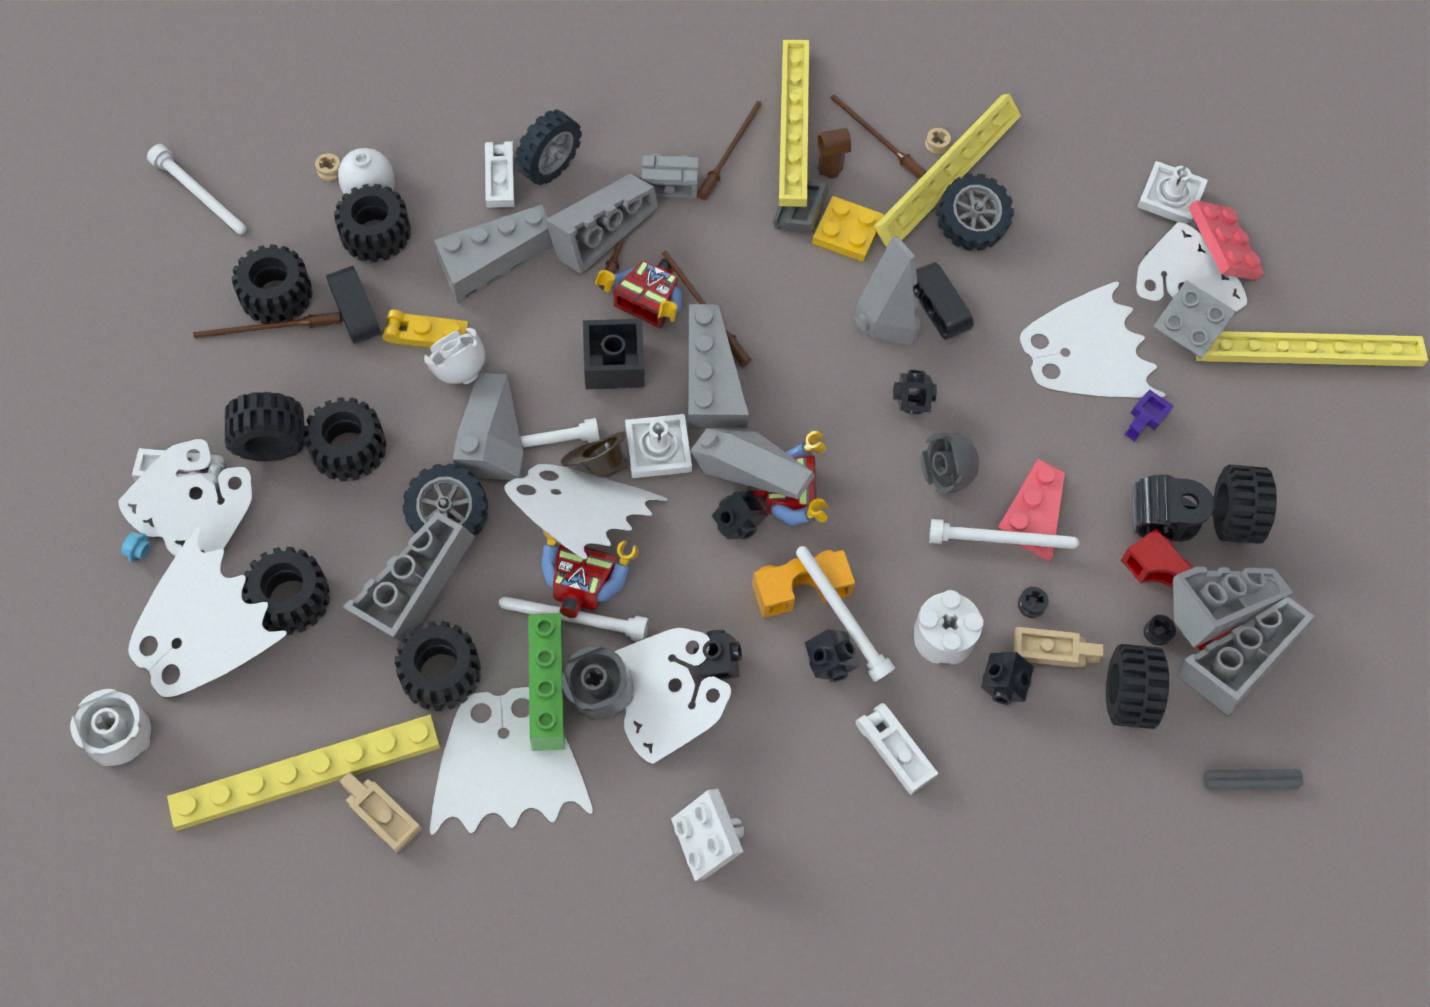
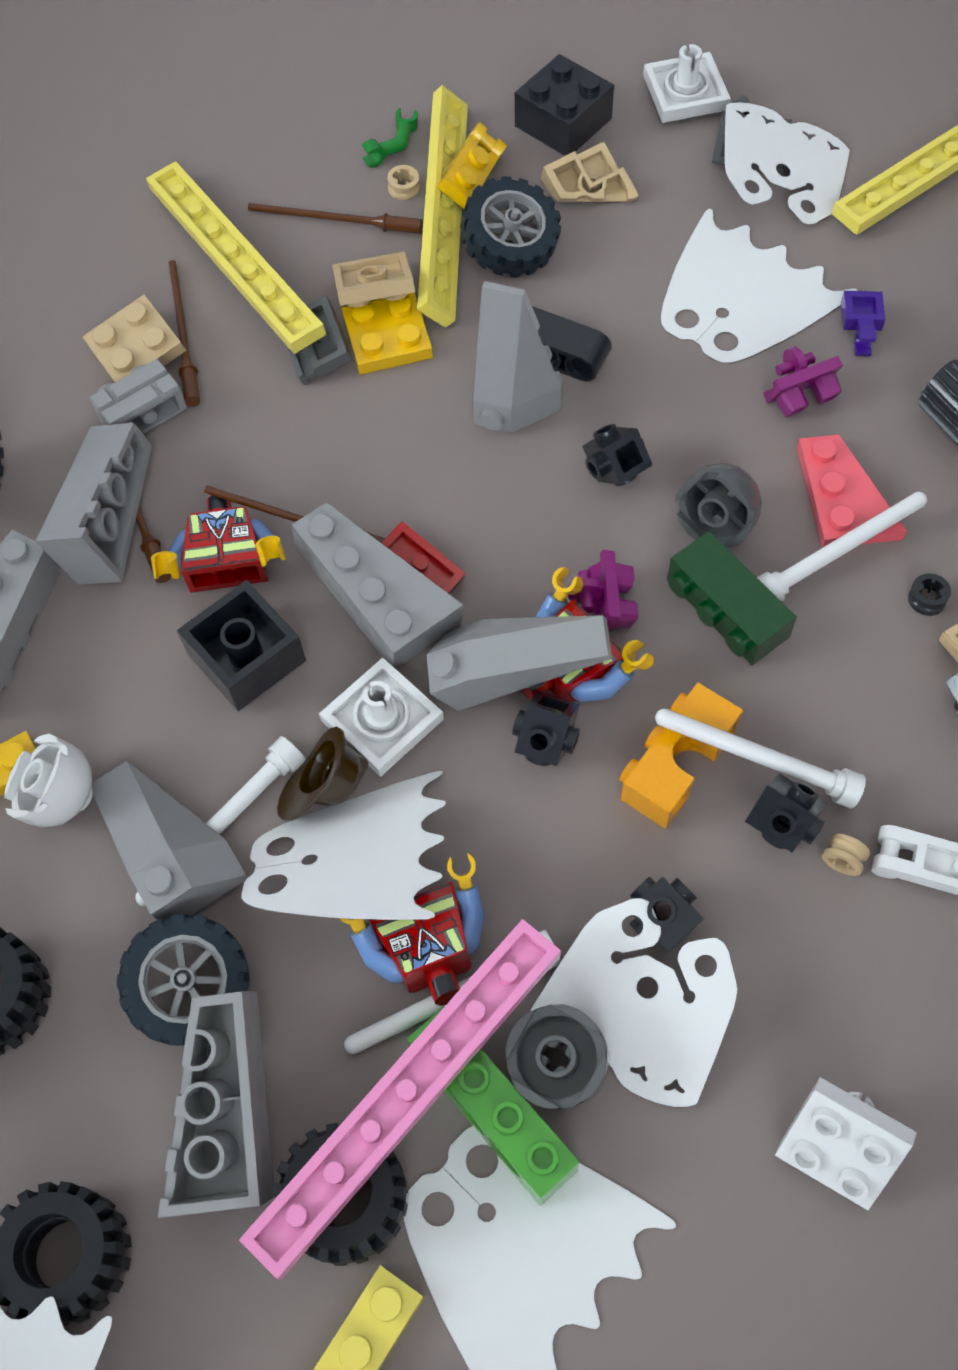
camera: 30 degrees left, 0 degrees up
reddish brown piece [817,128,851,179] -> none
white brick [914,590,984,665] -> none
light grey hinge [1153,280,1236,358] -> none
coral plate [1188,200,1265,281] -> none
none -> tan plate [82,294,186,382]
none -> bright pink plate [239,919,561,1281]
none -> tan plate [332,251,415,307]
none -> green arm [362,108,418,168]
none -> red plate [381,521,466,594]
none -> yellow plate [437,122,507,209]
none -> black brick [514,54,614,156]
none -> tan slope [540,141,639,202]
none -> magenta hips [568,549,639,632]
none -> dark green brick [667,531,797,666]
none -> magenta hips [763,346,843,418]
none -> tan bush [821,833,870,876]

